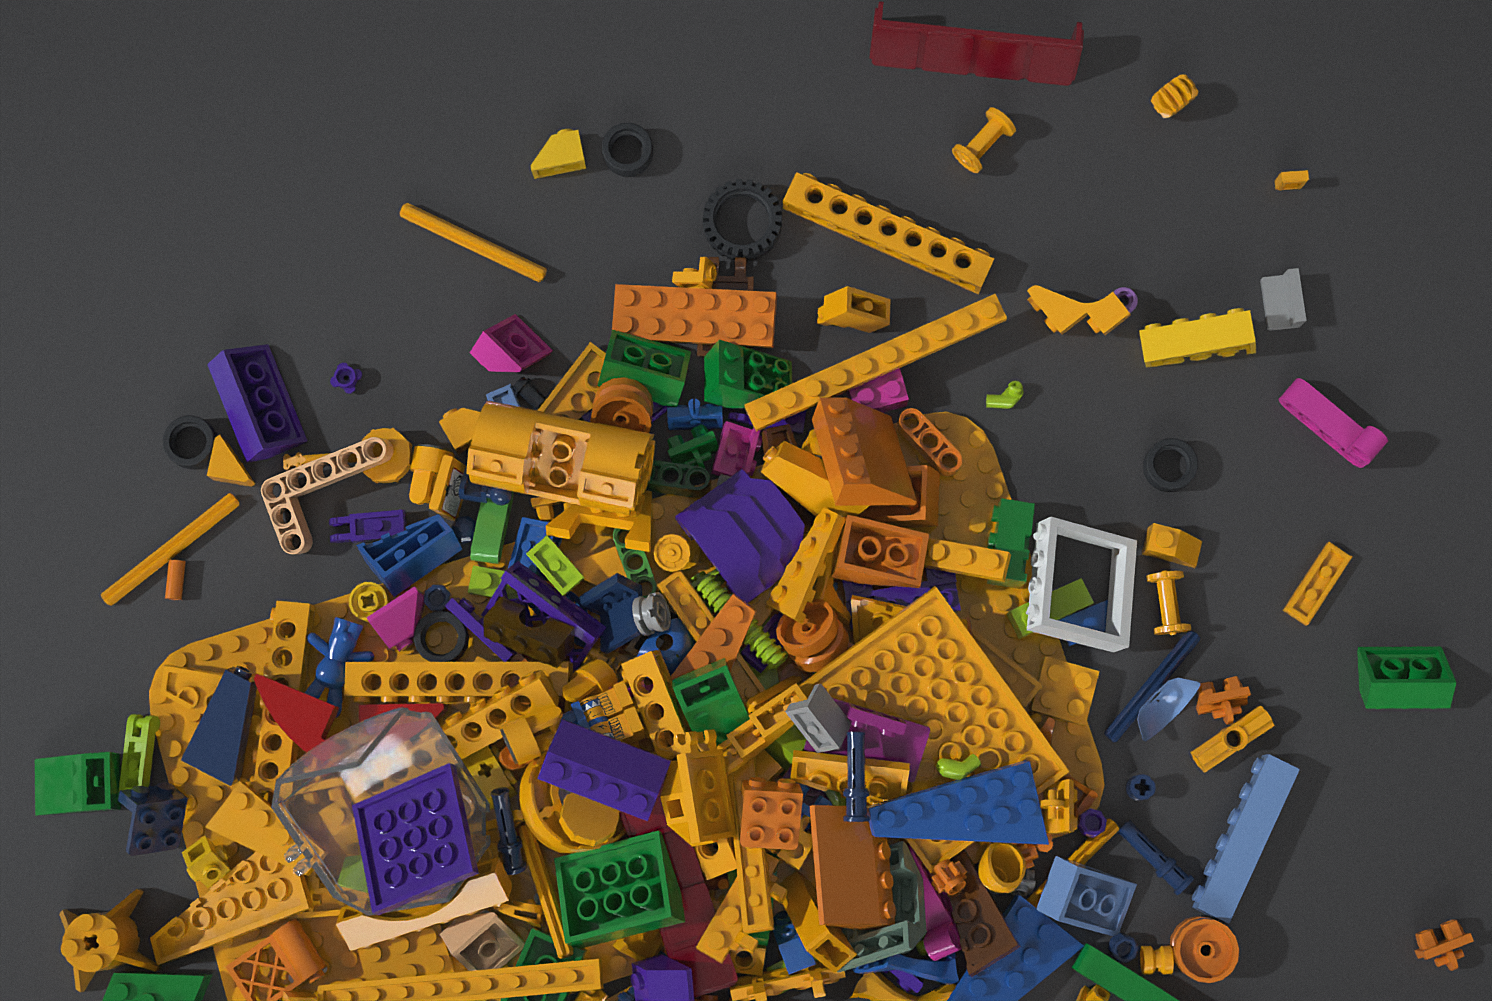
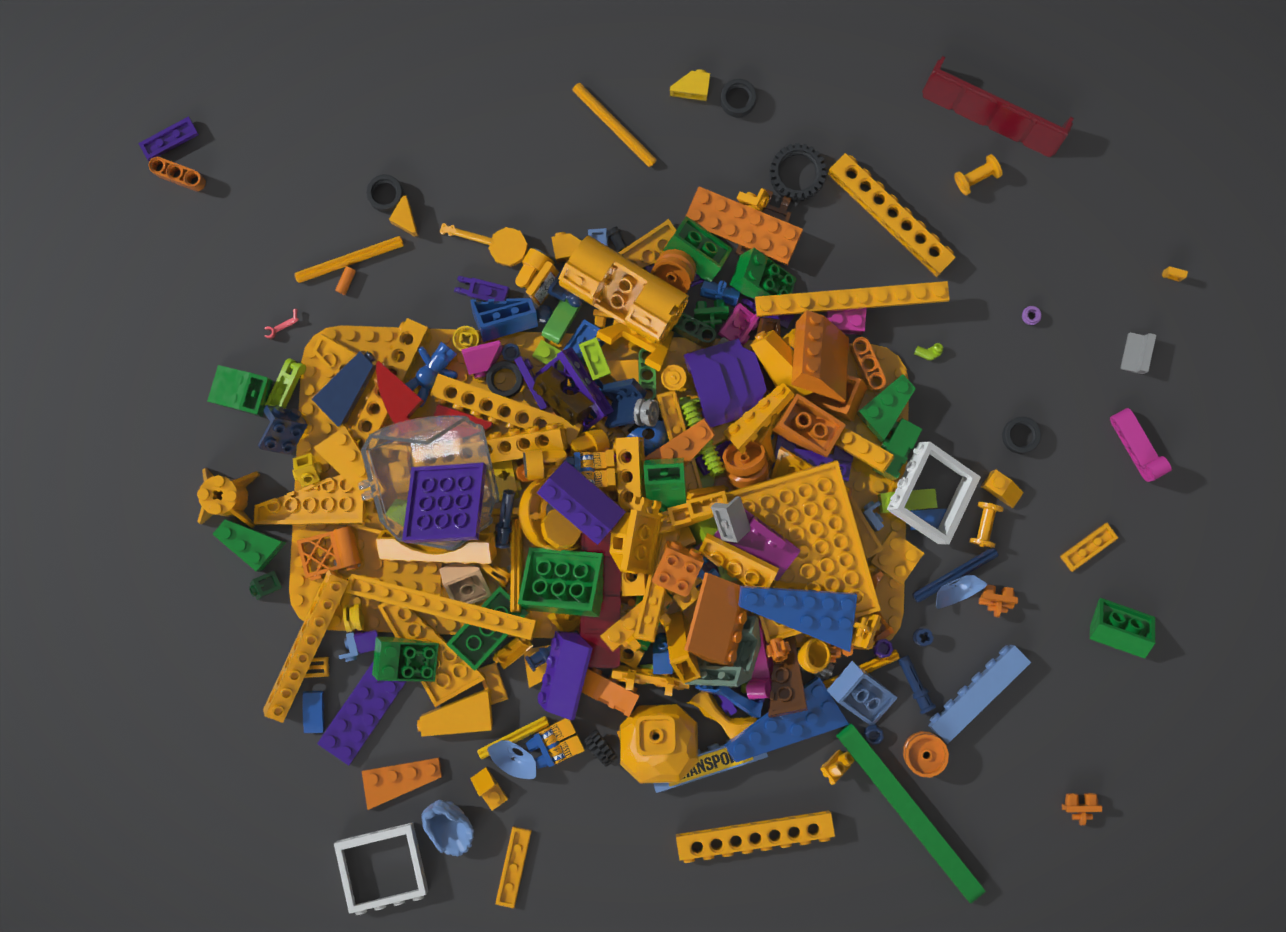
camera: 20 degrees right, 5 degrees up
dark purple slope [207,344,307,463] -> none
light nougat beam [261,437,394,554] -> none
dark purple plate [330,363,363,394] -> none
dark pink slope [470,314,553,372] -> none
light orange hinge [817,286,891,333] -> none
dark blue pin [843,732,870,822] -> none
lime arm [936,754,981,780] -> none
light orange arch [1027,285,1131,335] -> none
yellow wedge [1139,308,1256,368] -> none
light orange wheel [1140,945,1174,975] -> none
light orange gear [1151,74,1199,118] -> none
light orange piece [1190,705,1275,773] -> none
none -> coral piece [264,309,299,339]
none -> green wedge [857,374,916,442]
none -> medium blue bracket [862,501,884,532]

